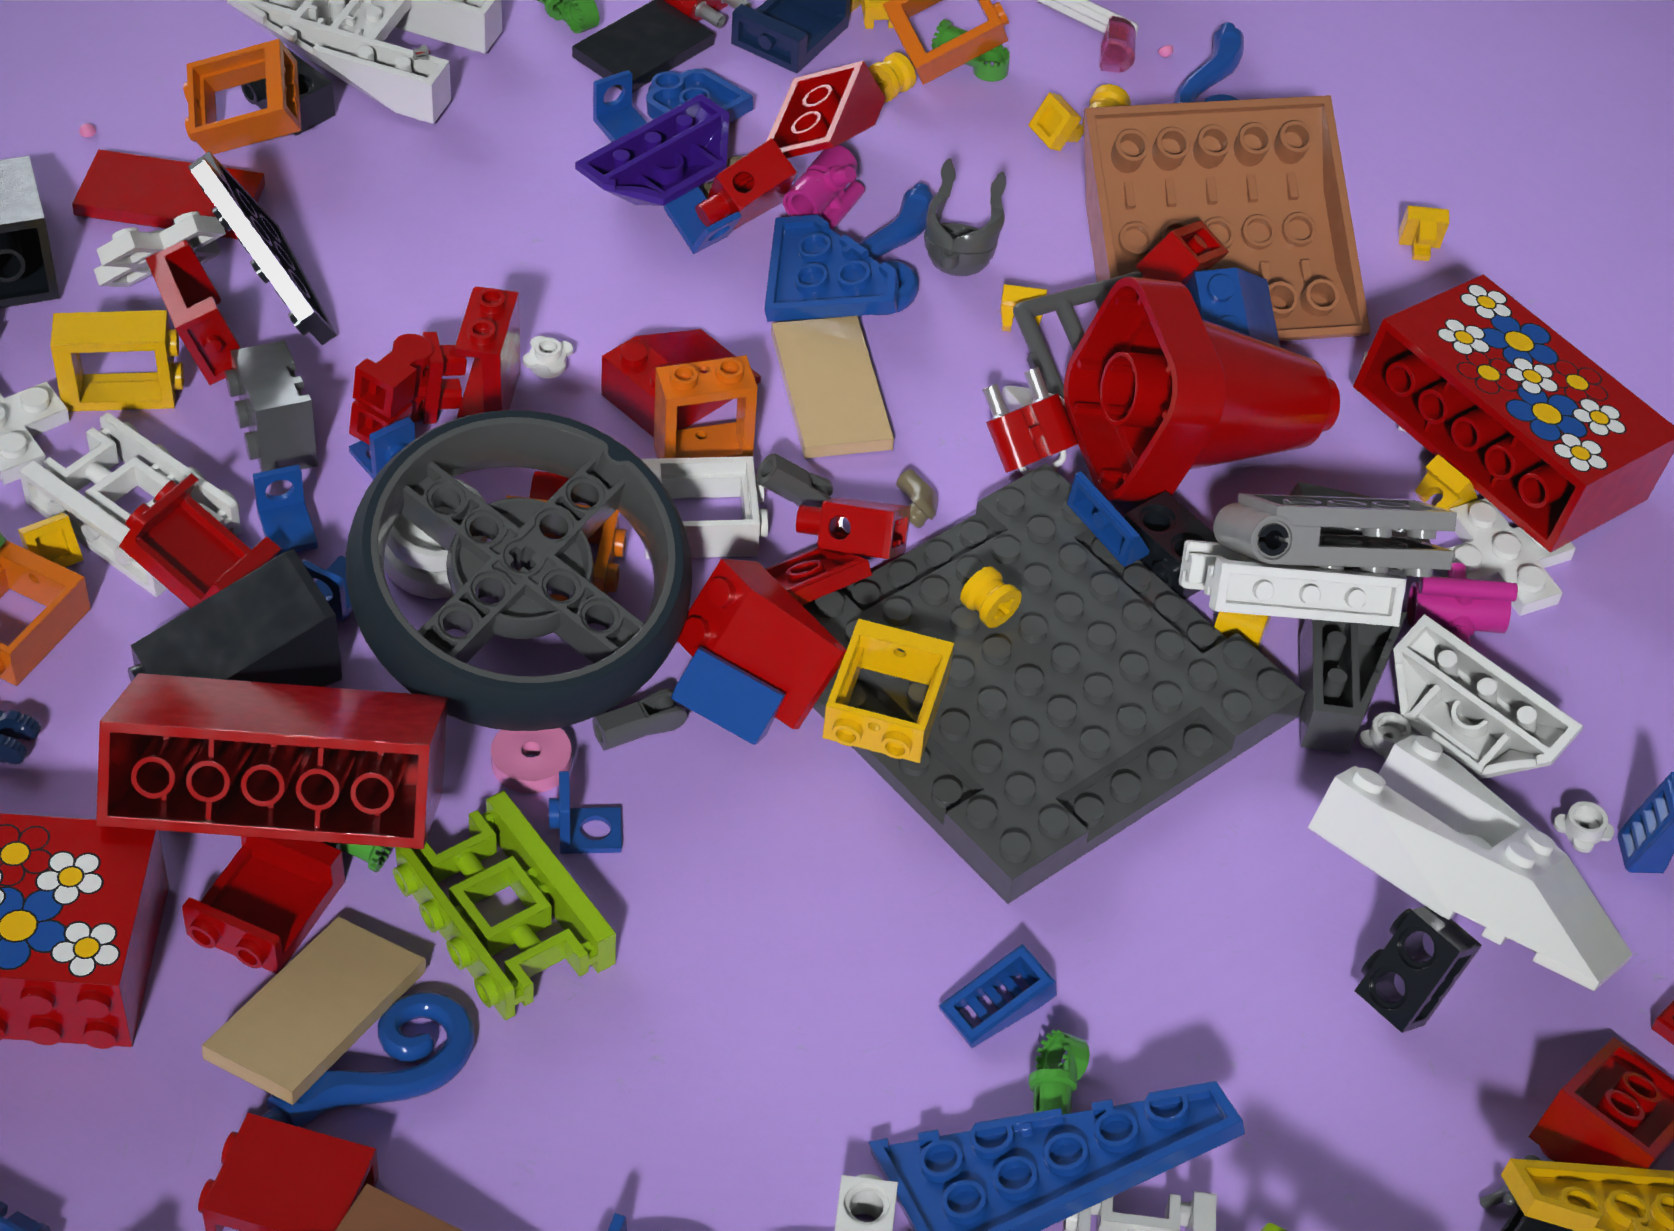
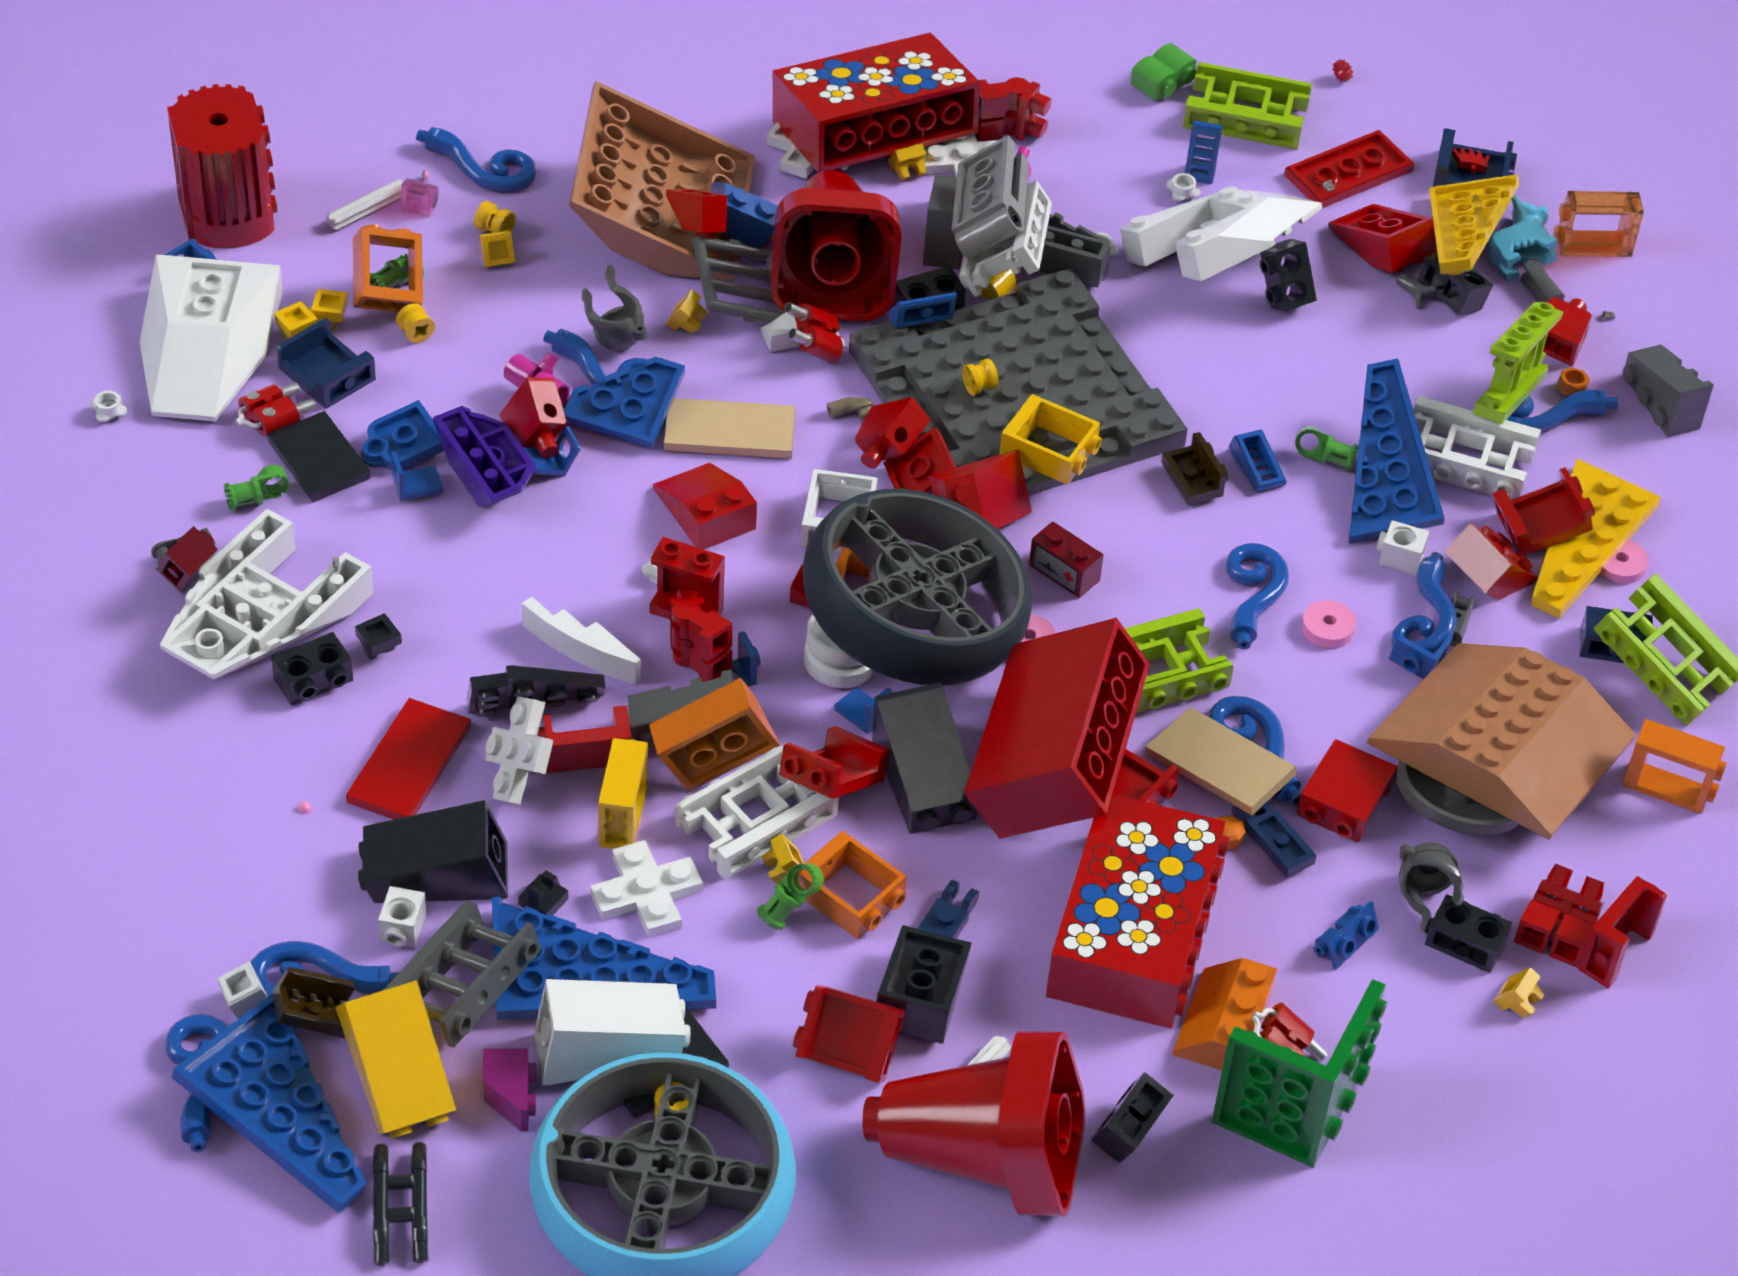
camera: 75 degrees left, 0 degrees up
orange window [183,39,301,154] -> none
blue bracket [253,465,318,557] -> none
blue bracket [549,771,622,854] -> none
orange window [654,355,758,459] -> none
blue slope [671,647,786,745] -> none
dark grey bar [757,453,833,508] -> none
red slope [767,61,886,158] -> none
white wedge [1393,614,1583,780] -> none
yellow tile [1398,206,1450,261] -> none
none -> black tile [355,613,402,660]
none -> white slope [521,597,641,685]
none -> orange slope [649,678,780,792]
none -> red hips [975,77,1052,142]
none -> dark red brick [1029,521,1104,598]
none -> dark brown bracket [1161,432,1228,506]
none -> orange tile [1217,815,1246,850]
none -> blue plant [1226,543,1289,650]
none -> dark blue hinge [1232,802,1317,878]
none -> bright pink piece [1301,600,1356,648]

